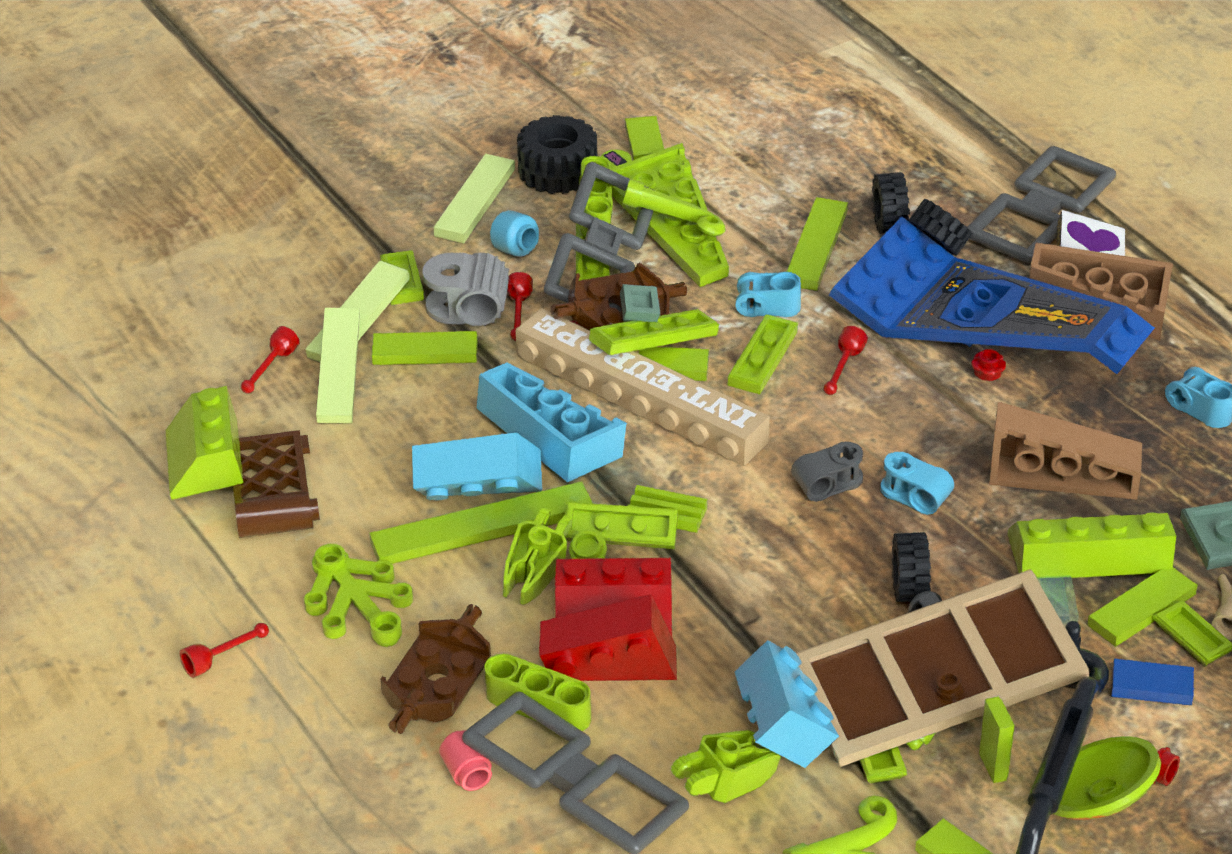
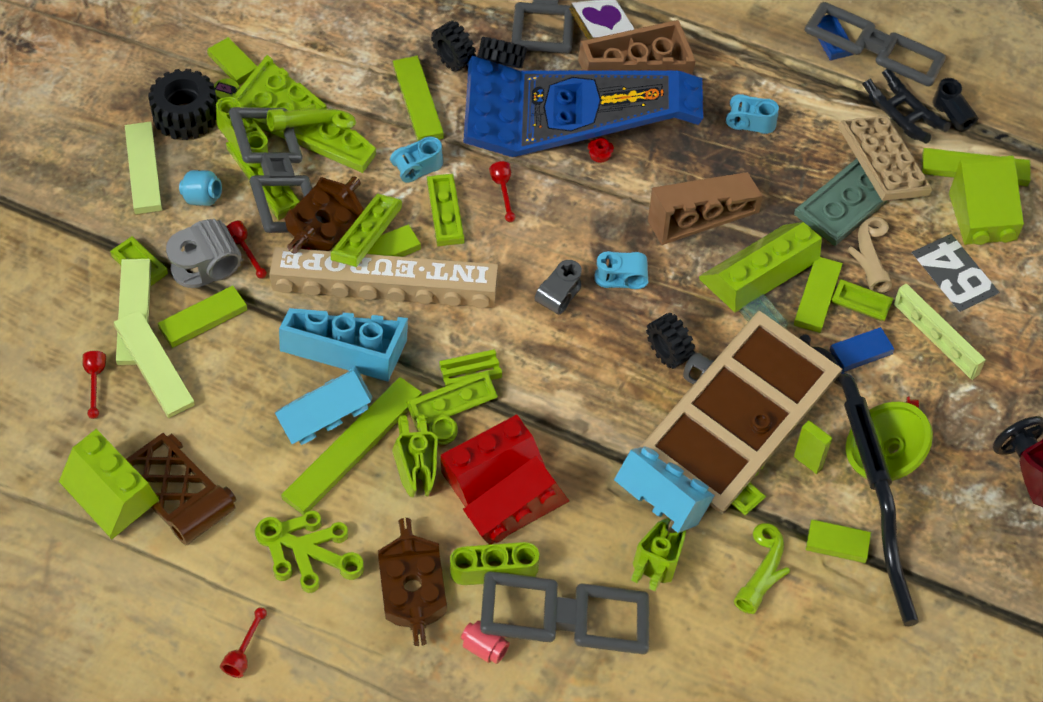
camera: 35 degrees left, 15 degrees up
sand green tile [620,284,660,322] -> none

